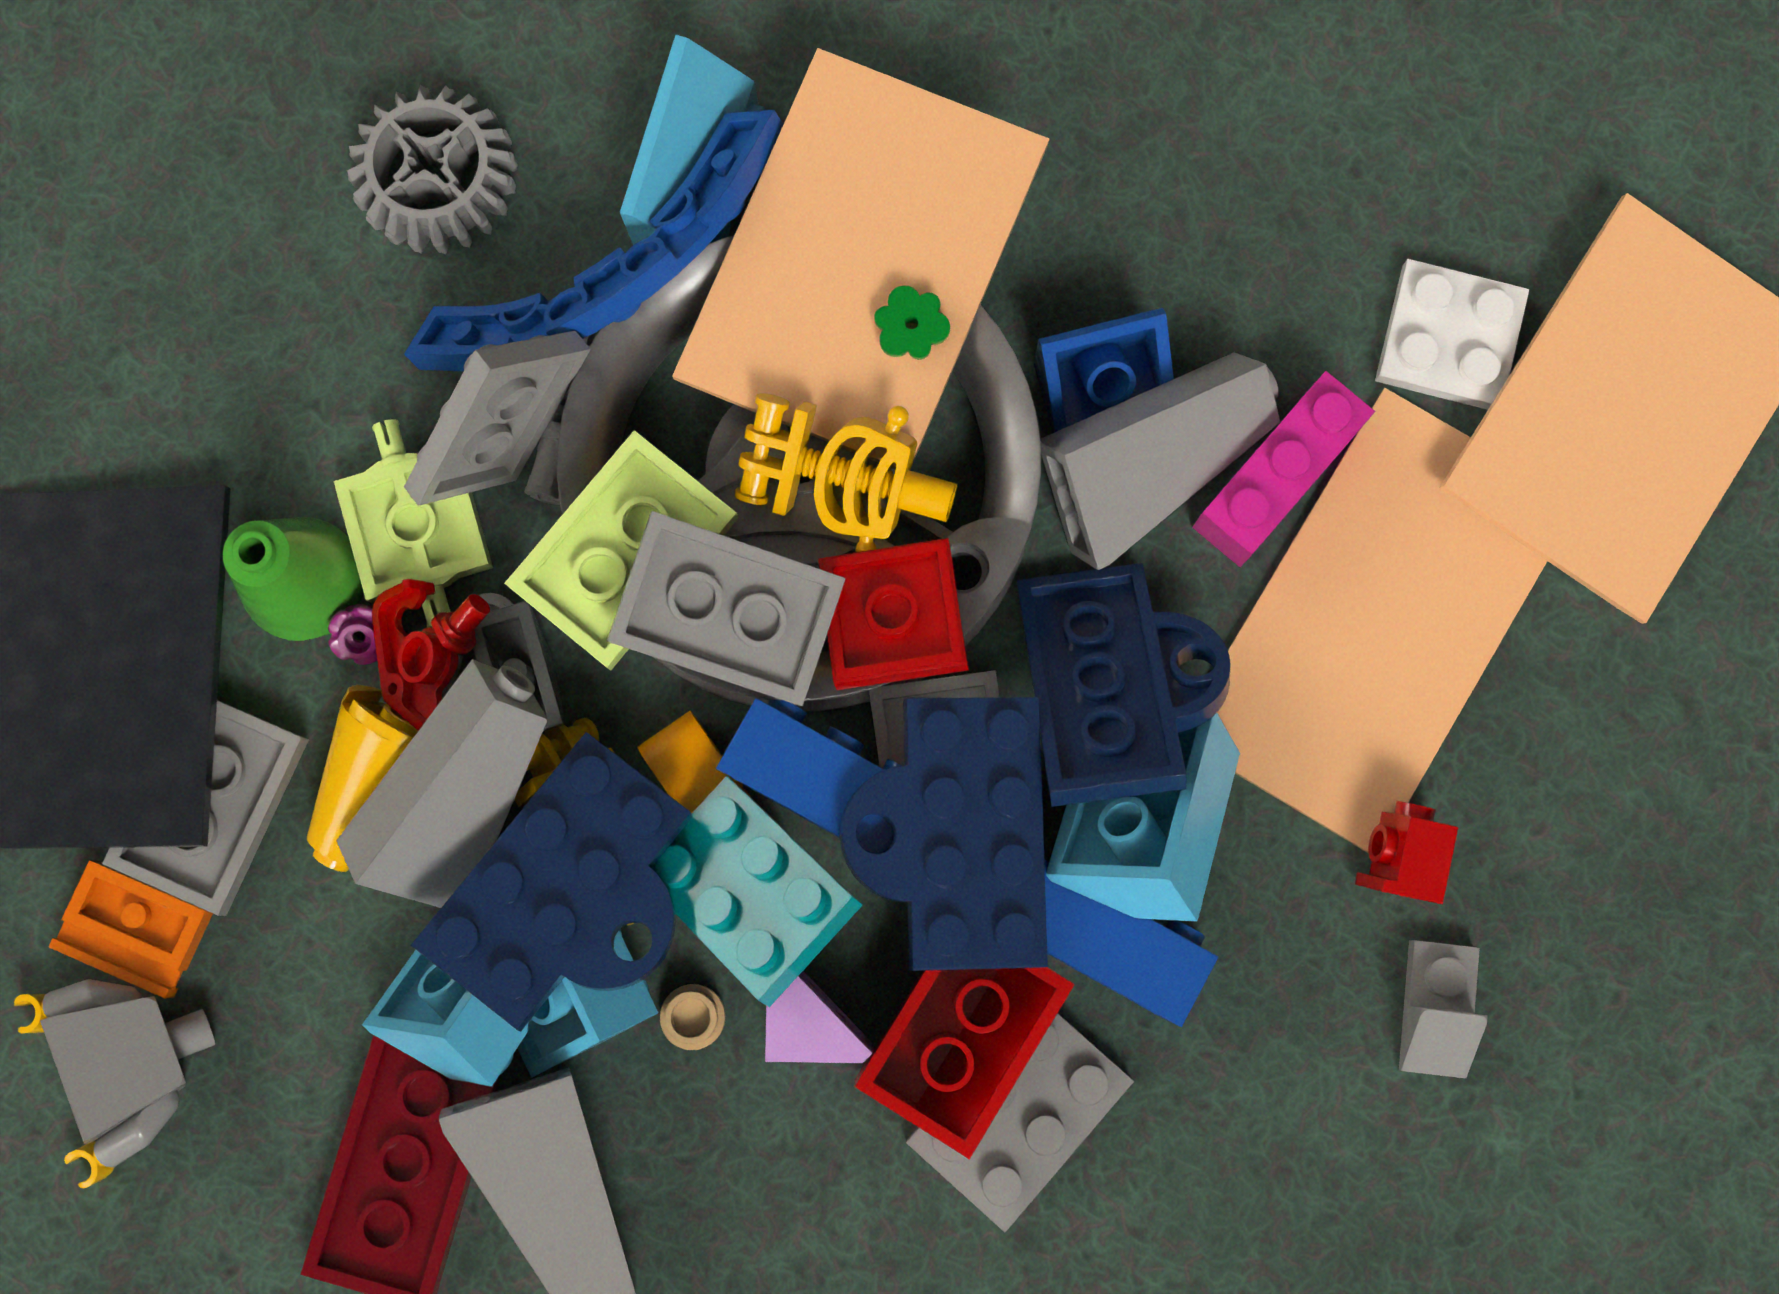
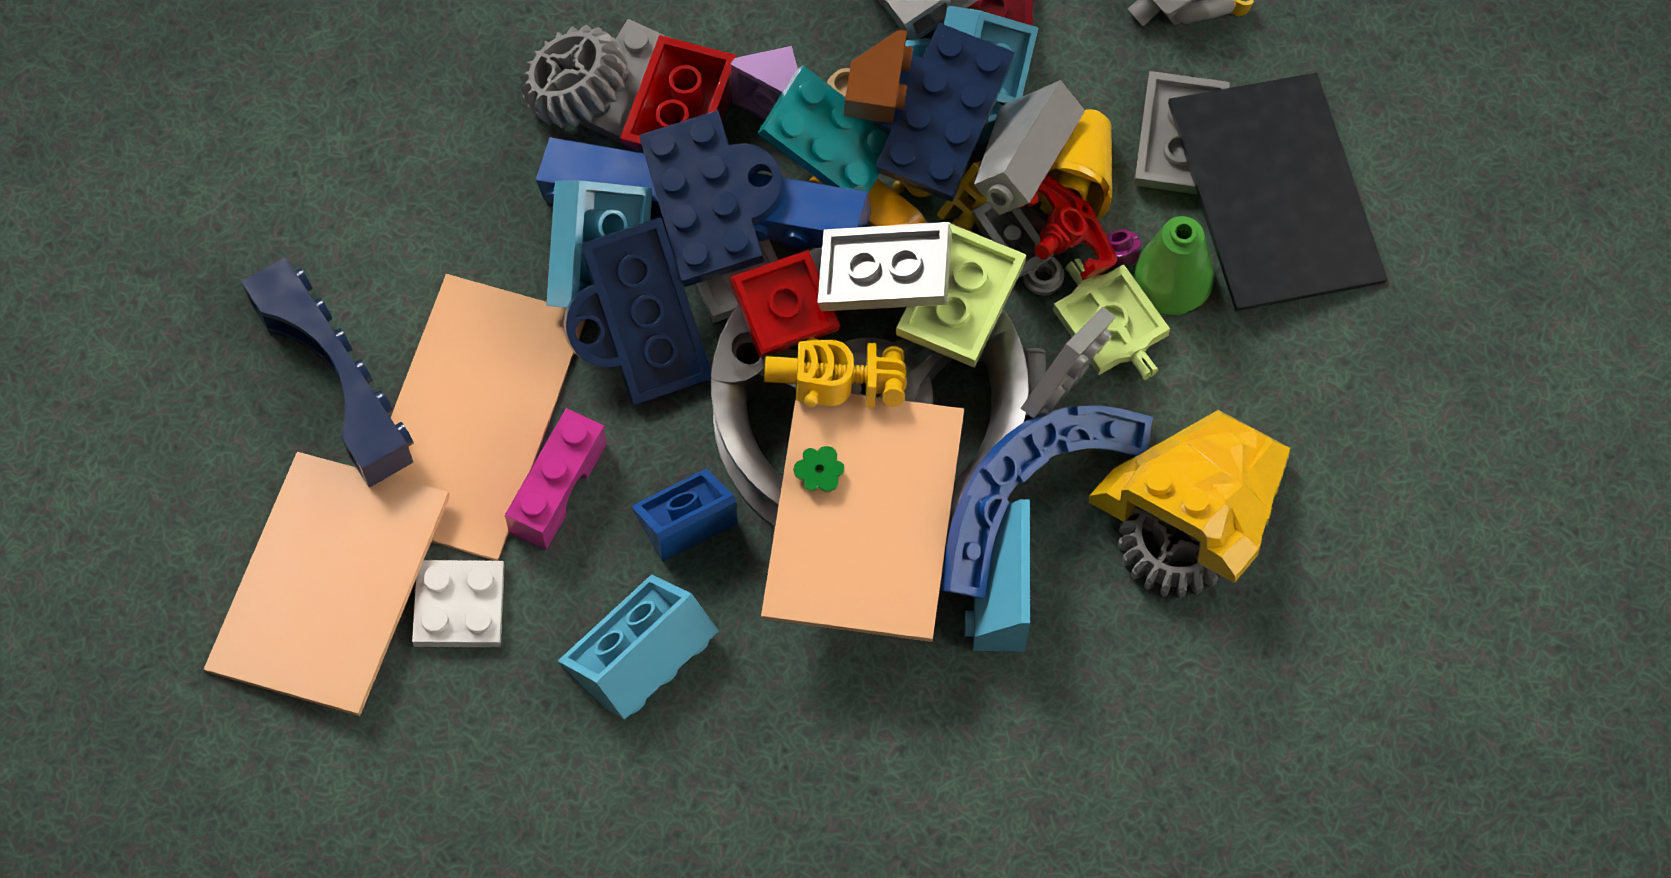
camera: 160 degrees right, 15 degrees down
orange plate [48,860,213,999] -> none
light grey slope [1040,352,1280,570] -> none
red brick [1355,801,1458,905] -> none
light grey slope [1399,940,1488,1078] -> none
none -> dark blue arch [241,257,414,488]
none -> light grey gear [520,24,629,129]
none -> medium azure slope [558,574,719,720]
none -> dark orange slope [844,30,913,123]
none -> yellow wedge [1089,410,1290,583]

